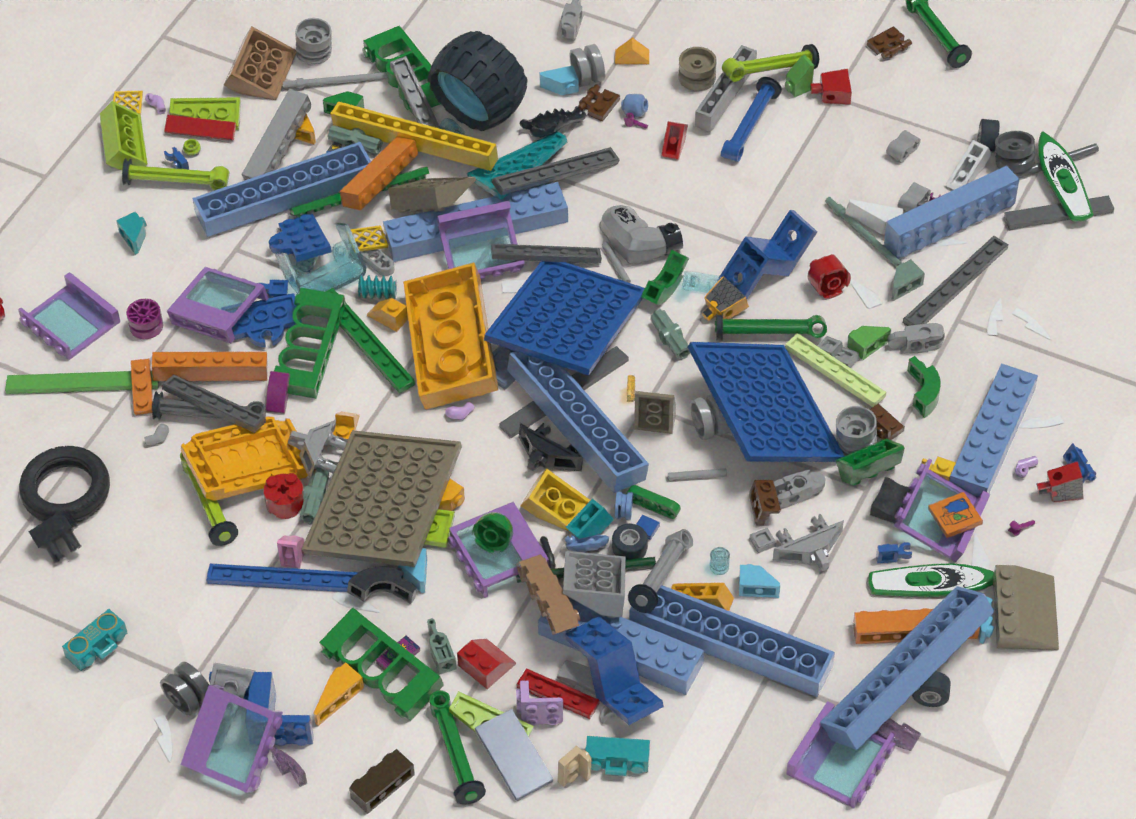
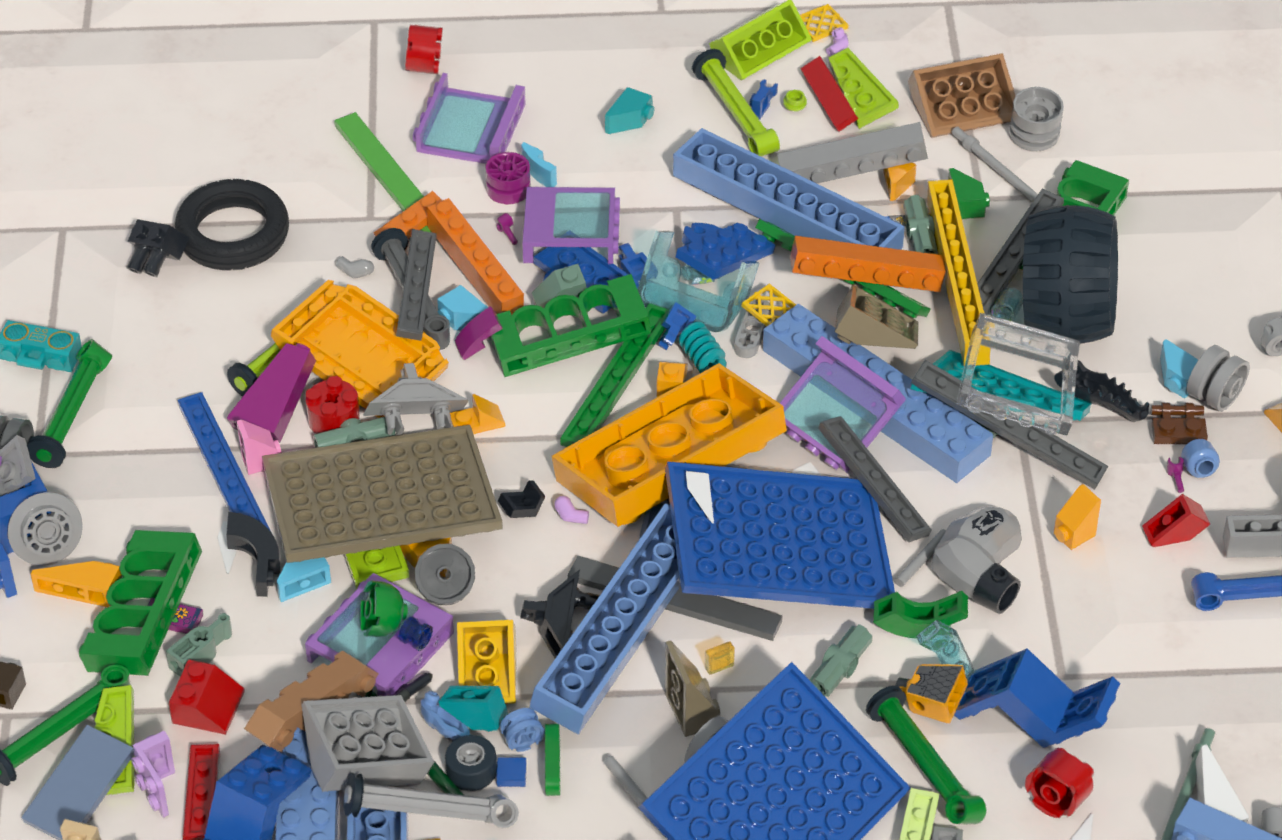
camera: 60 degrees right, 5 degrees down
none -> light grey wheel [8,493,83,565]
none -> green piece [27,339,112,468]
none -> magenta slope [227,343,316,443]
none -> clear blue wheel [398,616,433,651]
none -> dark grey wheel [415,544,475,605]
none -> medium azure slope [437,285,488,331]
none -> magenta hand [497,213,518,245]
none -> black bracket [498,480,545,518]
none -> medium azure slope [521,142,557,187]
none -> sand green slope [532,264,586,308]
none -> blue plate [658,302,696,350]
none -> white sticker [686,471,714,524]
none -> clear windscreen [956,313,1080,436]
none -> light orange slope [1054,484,1101,550]

